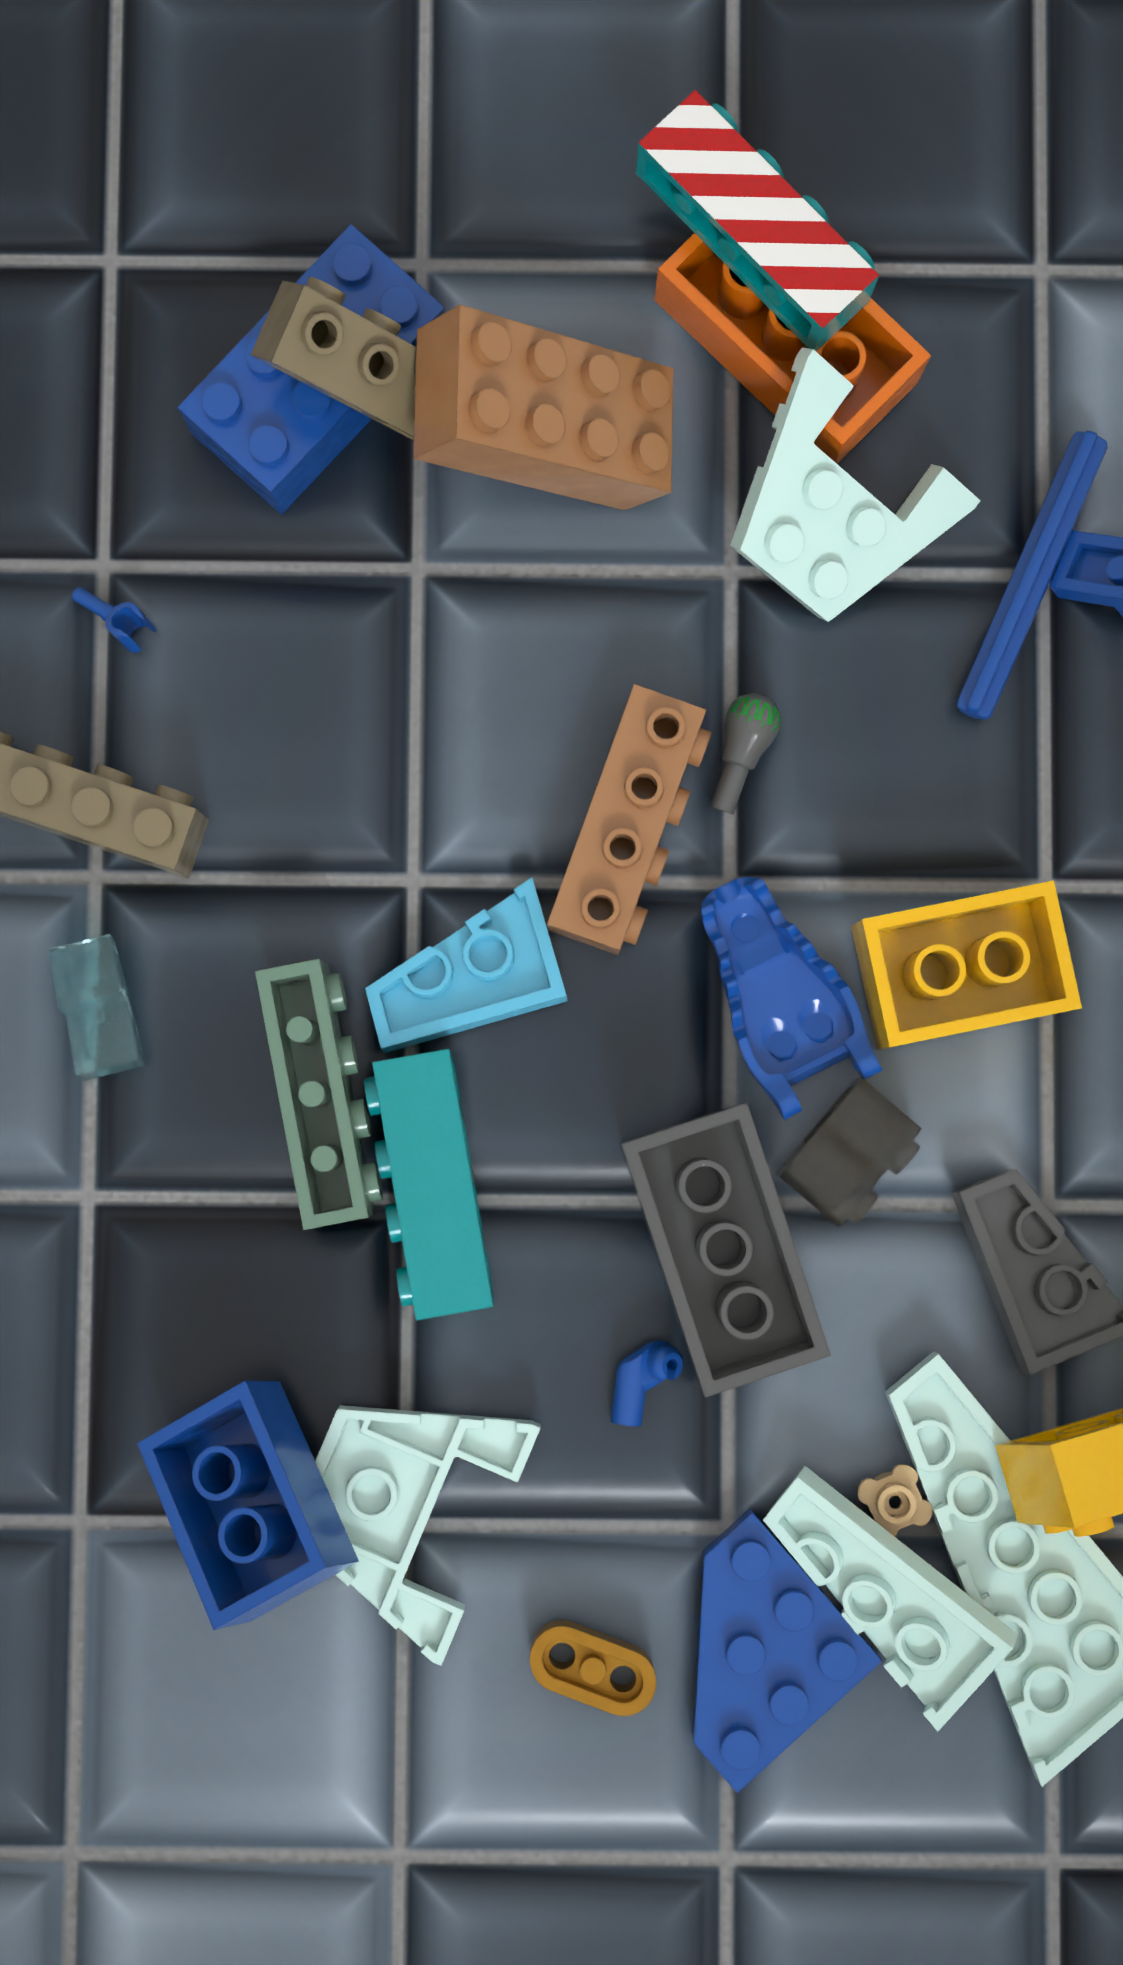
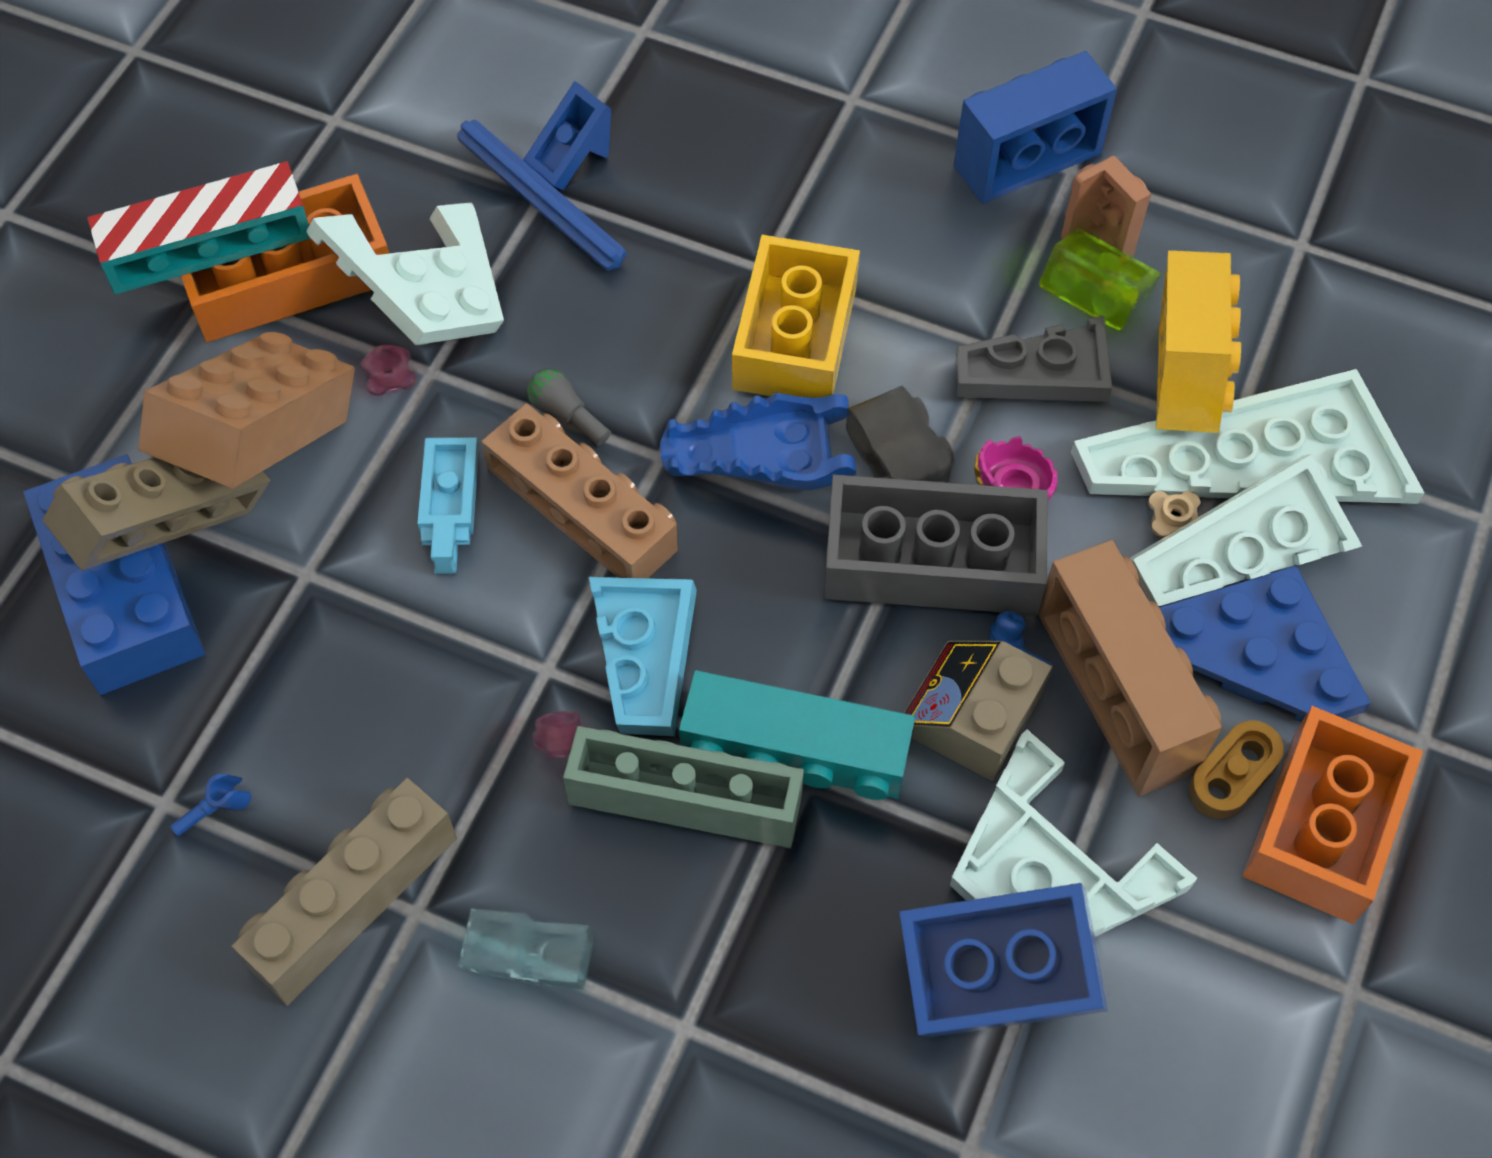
camera: 65 degrees left, 25 degrees down
none -> clear pink plate [361,345,417,396]
none -> medium azure hinge [417,437,479,574]
none -> clear pink plate [532,711,587,757]
none -> dark tan slope [904,641,1053,782]
none -> dark pink hair [974,436,1058,500]
none -> medium nougat brick [1038,539,1222,797]
none -> orange brick [1242,706,1423,924]

